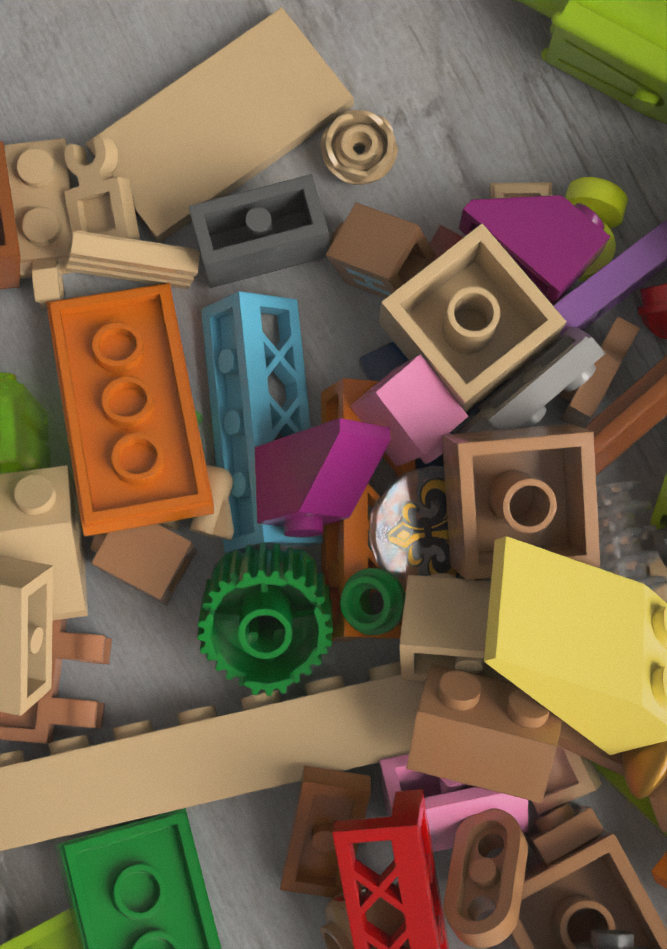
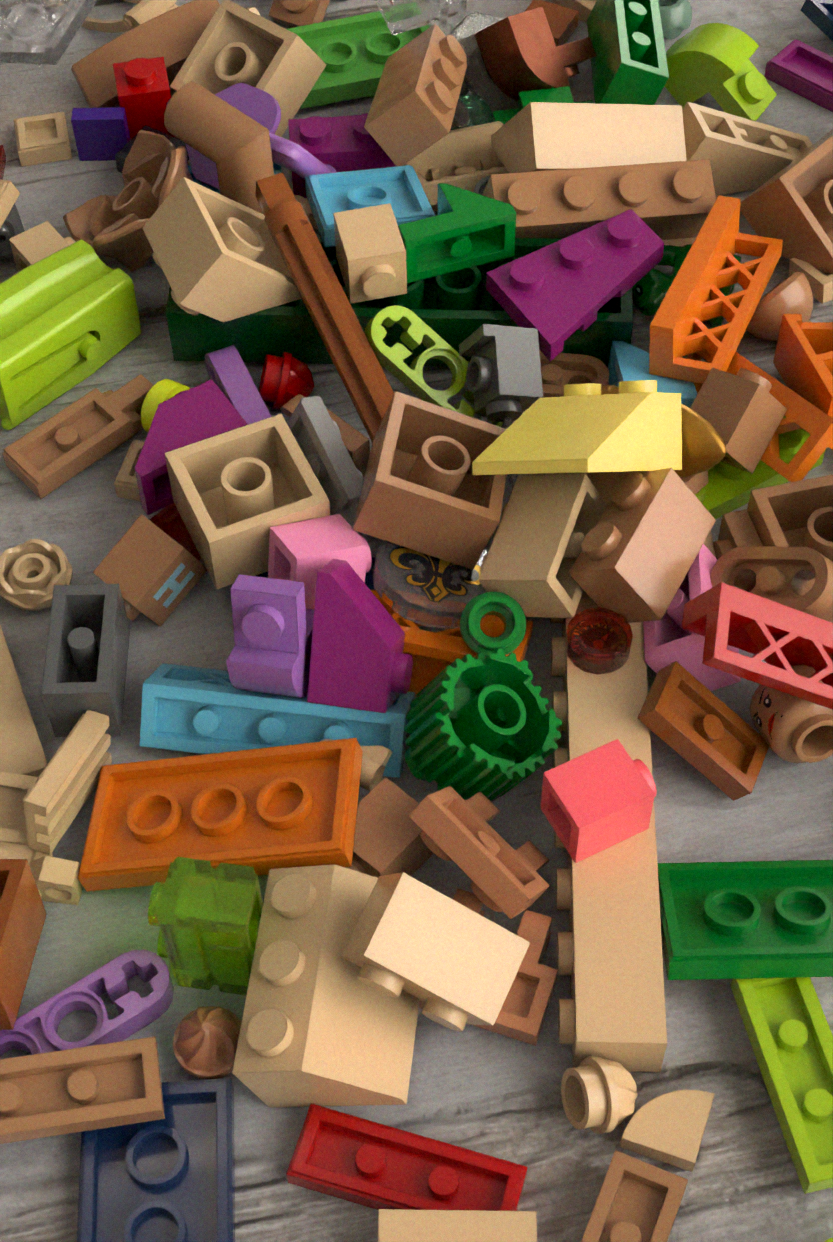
camera: 75 degrees left, 25 degrees down
none -> medium nougat hinge [2,374,154,499]
none -> medium lavender brick [226,574,314,698]
none -> nougat plate [409,786,550,919]
none -> coral brick [540,739,657,863]
none -> clear red tile [565,607,633,675]

